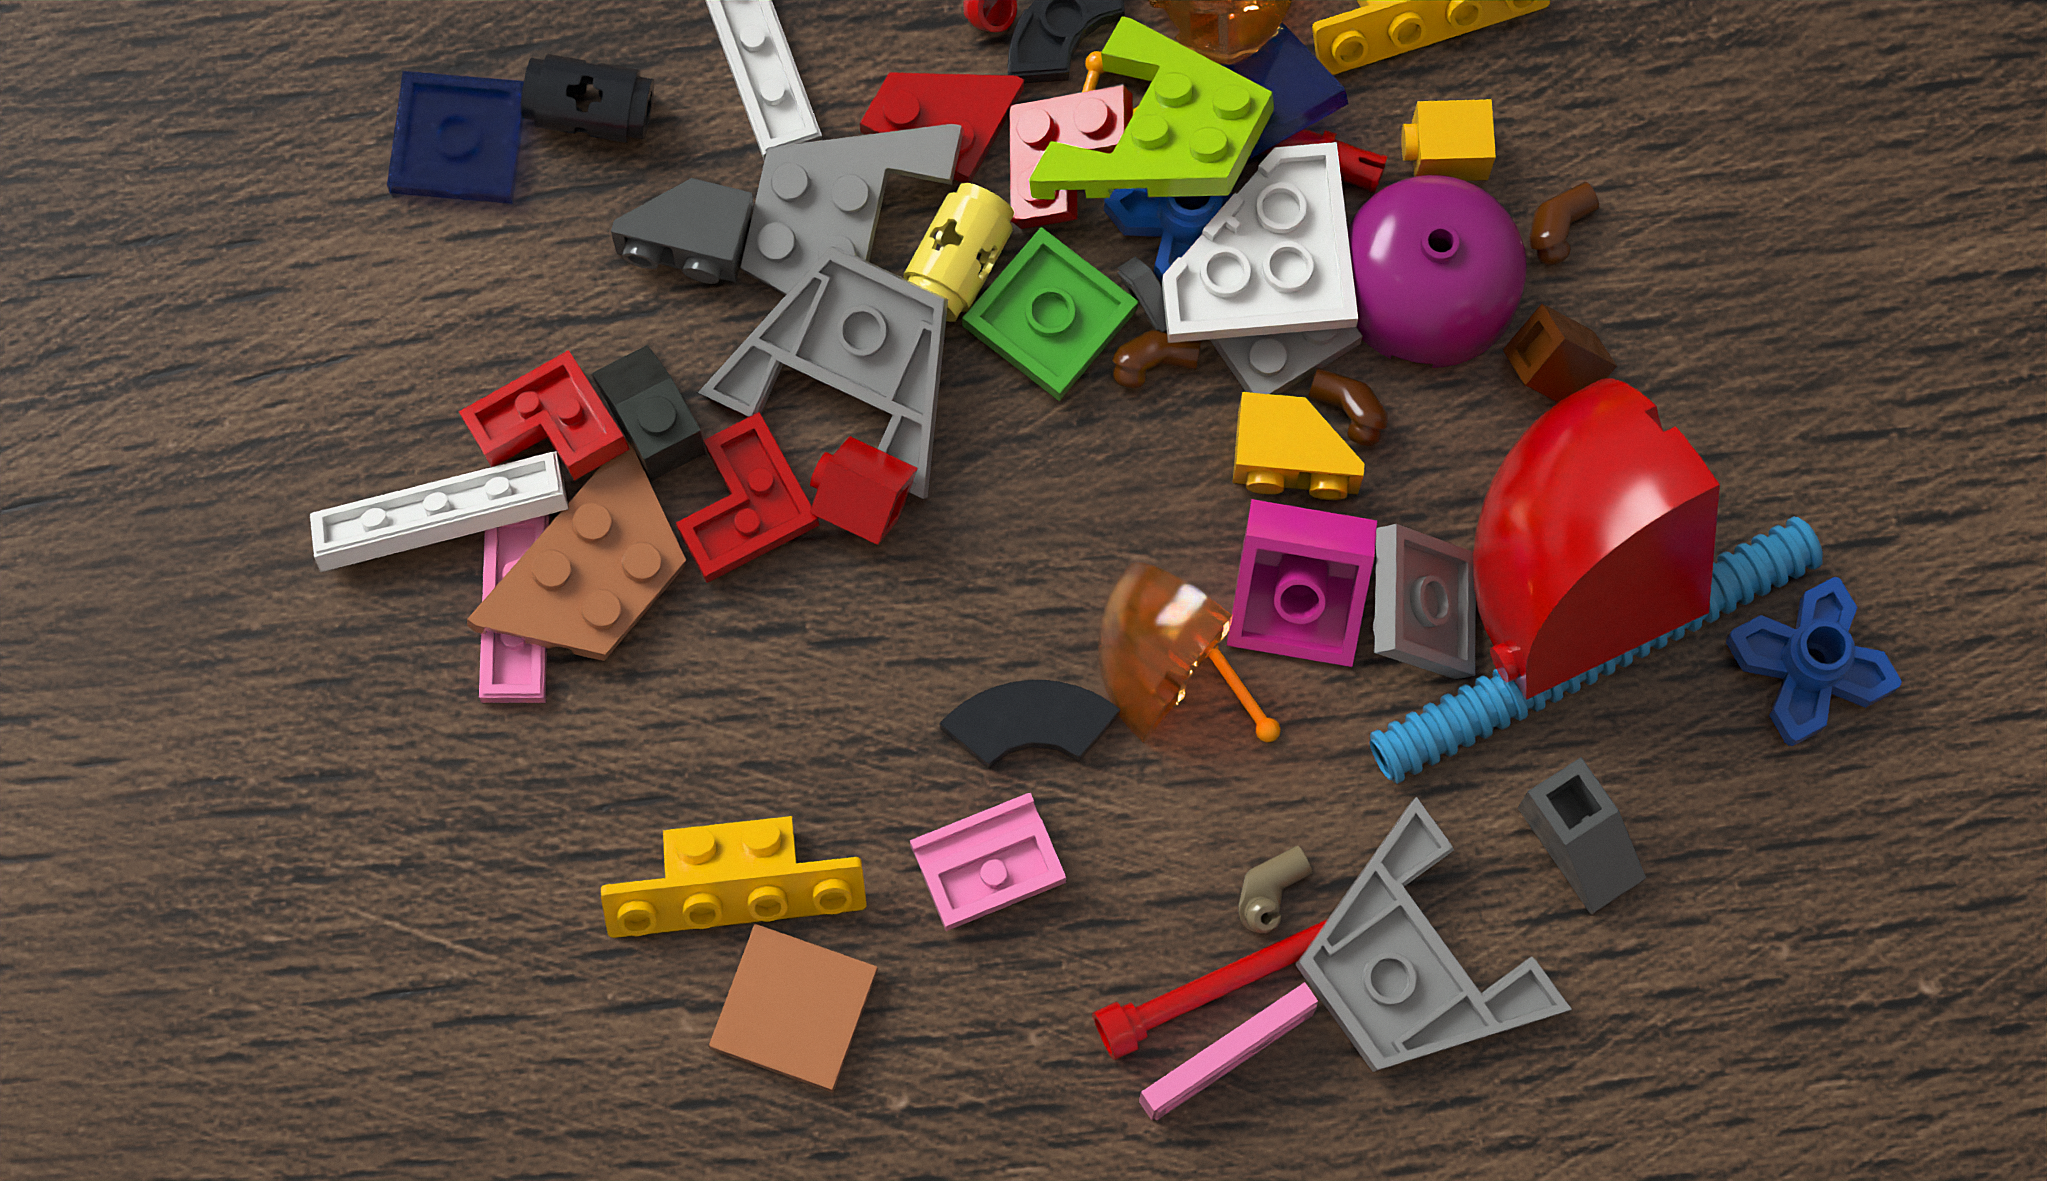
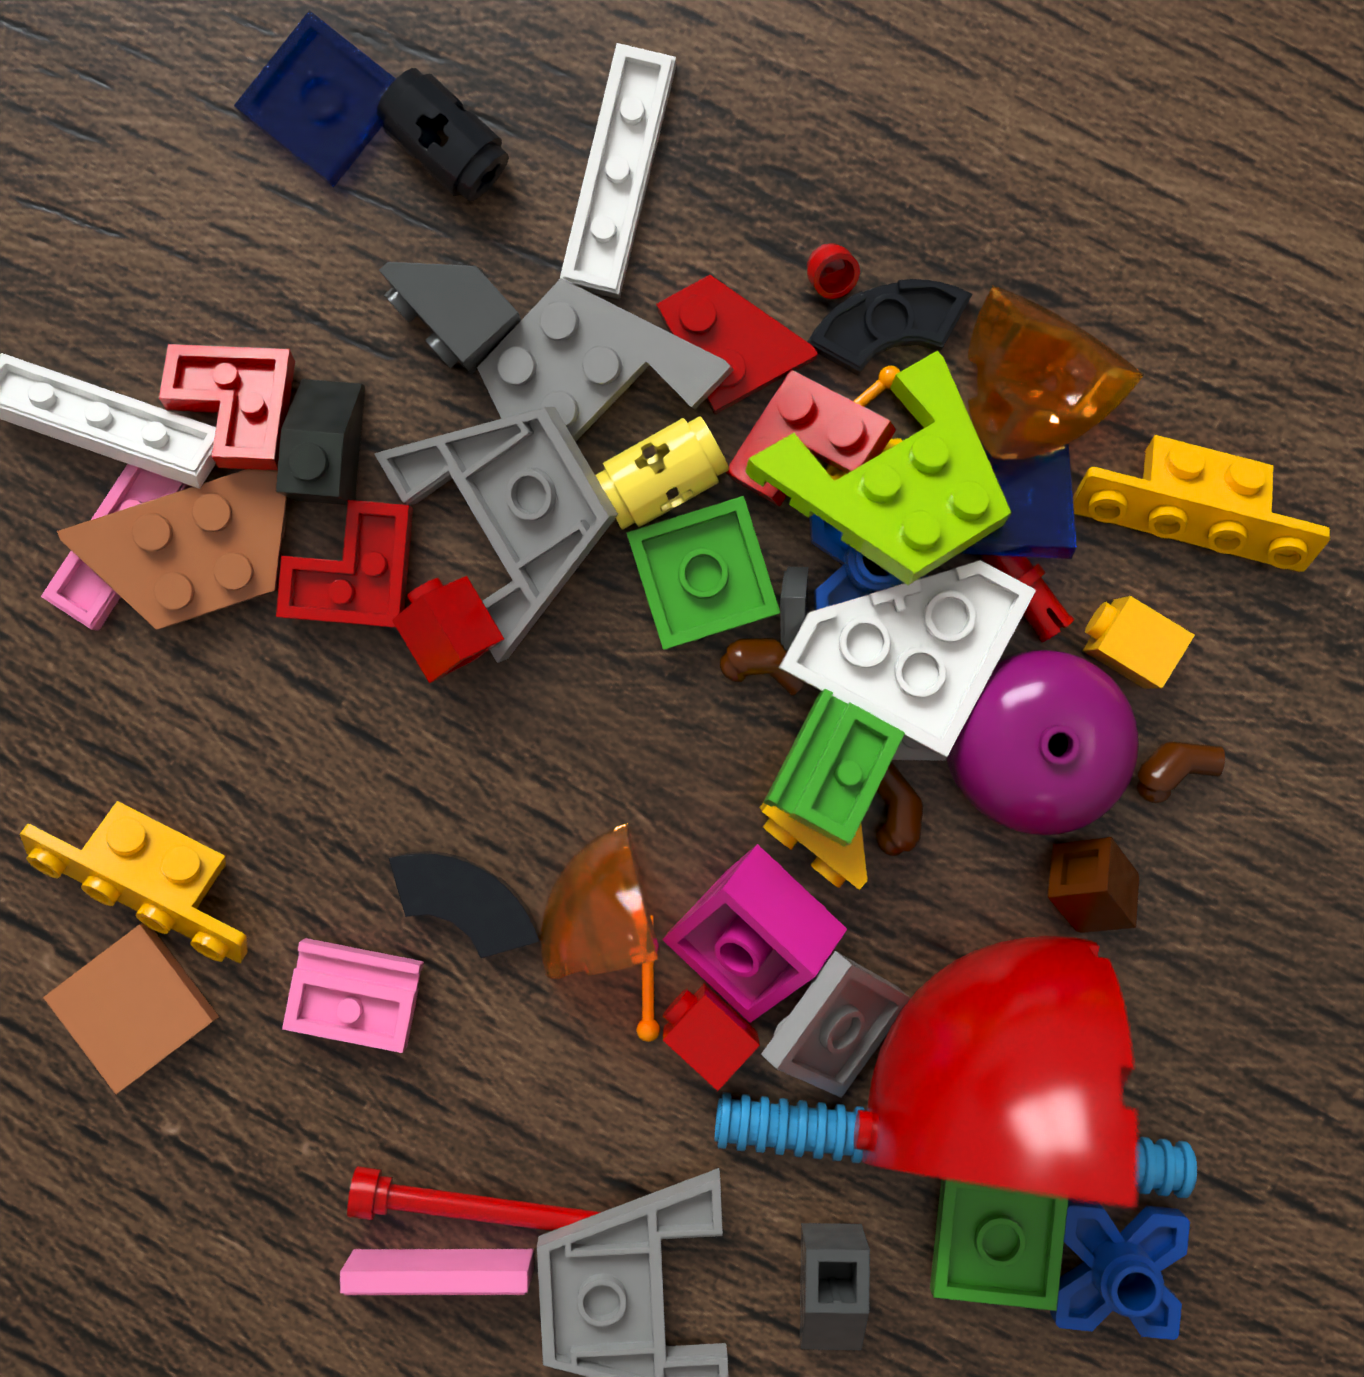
camera: 35 degrees right, 15 degrees up
dark tan arm [1238,845,1312,934] -> none
none -> red brick [662,983,760,1091]
none -> bright green plate [763,689,905,847]
none -> bright green plate [930,1178,1068,1311]

